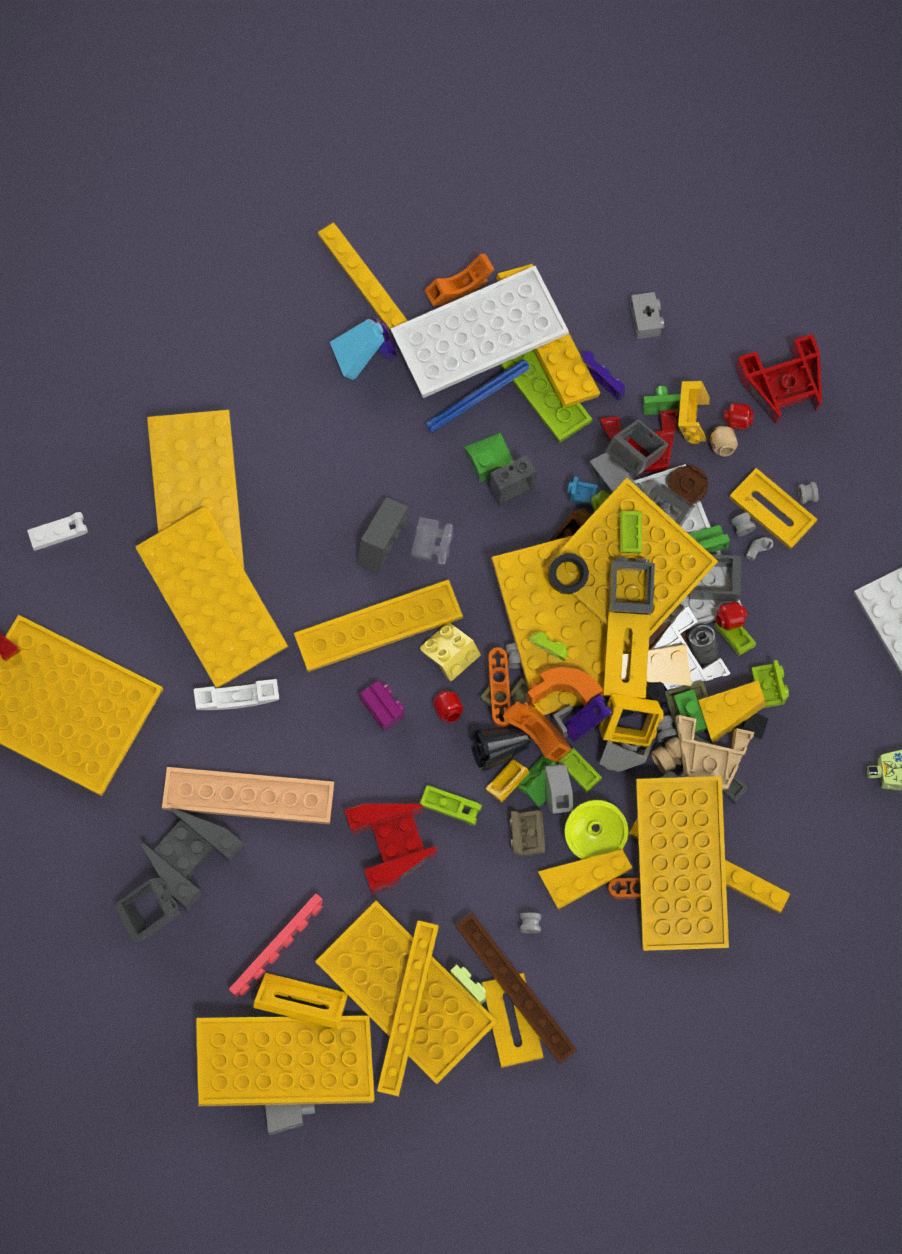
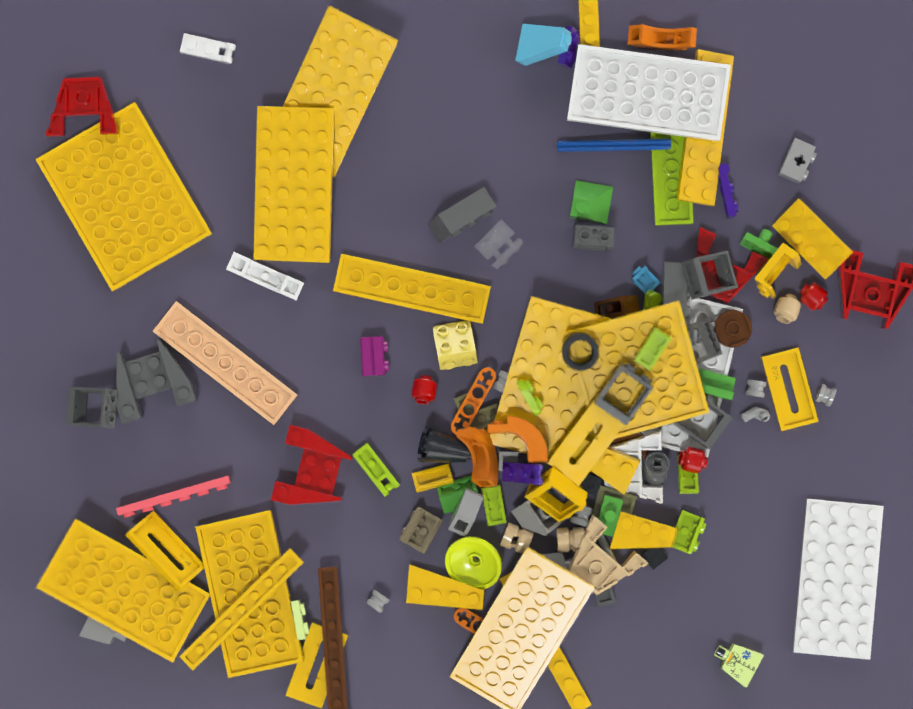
camera: 25 degrees right, 15 degrees up
none -> tan wheel [500,523,534,554]
none -> yellow plate [772,198,853,279]

